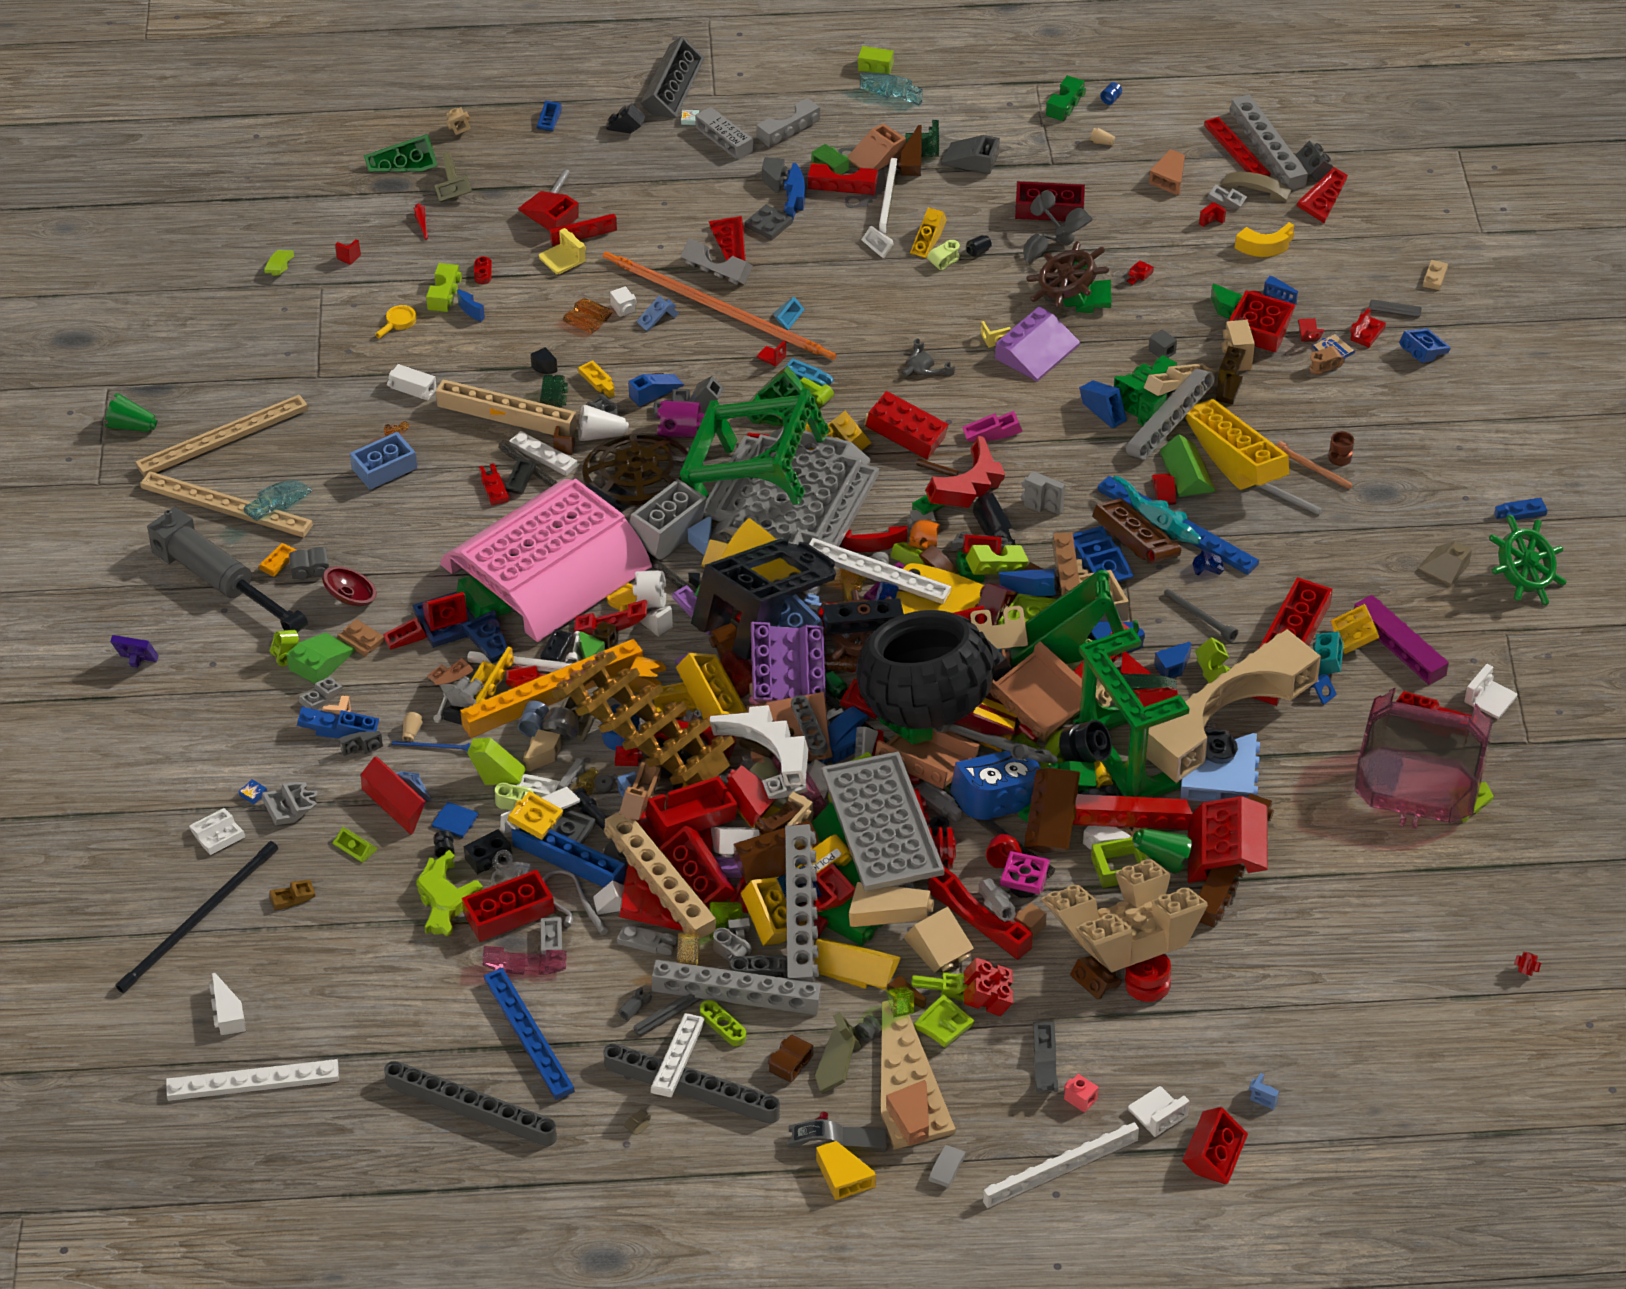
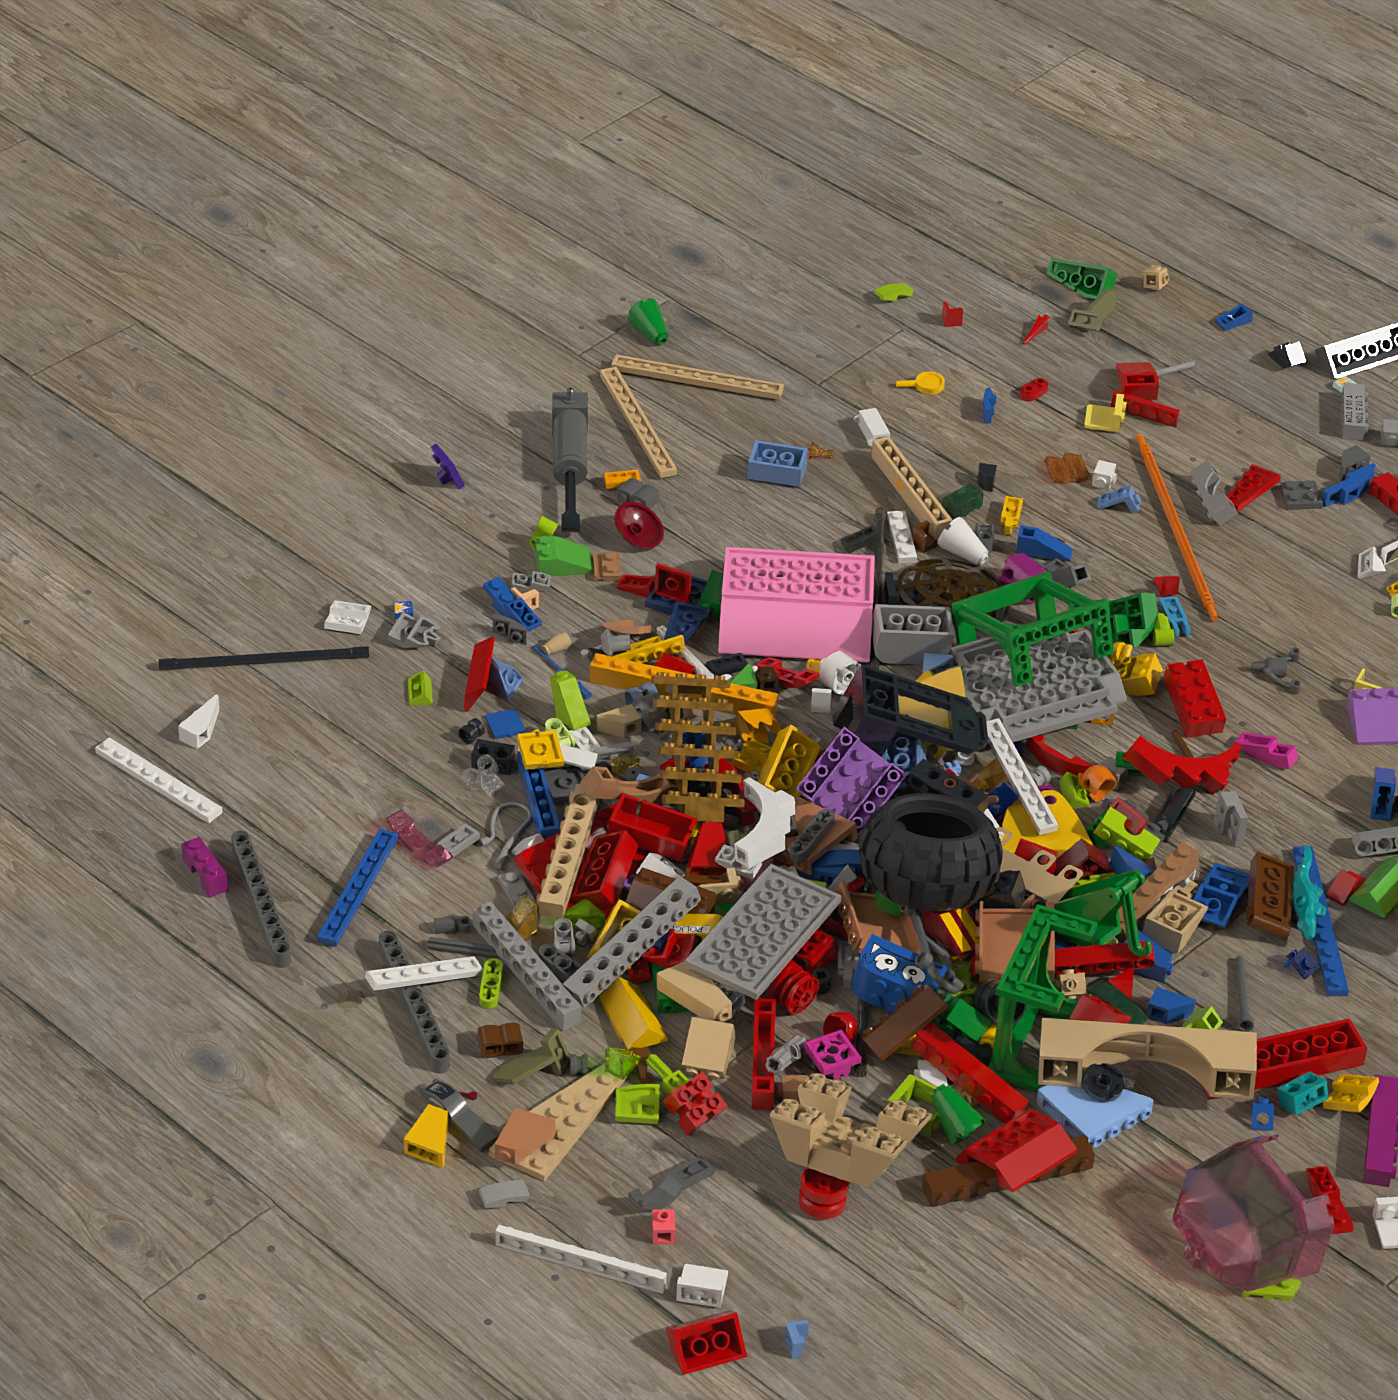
camera: 45 degrees right, 5 degrees down
clear light blue slope [244,480,313,521] -> none
pearl gold slope [269,879,316,910] -> none
lime animal [416,850,484,937] -> none
lime arch [426,263,462,312] -> none
red brick [461,869,555,942] -> none
red hinge [479,463,509,506] -> none
dark azure slope [773,296,805,330] -> none
reddish brown slope [919,544,959,574] -> none
reddish brown bracket [1070,956,1122,999] -> none
none -> magenta arch [181,836,228,898]

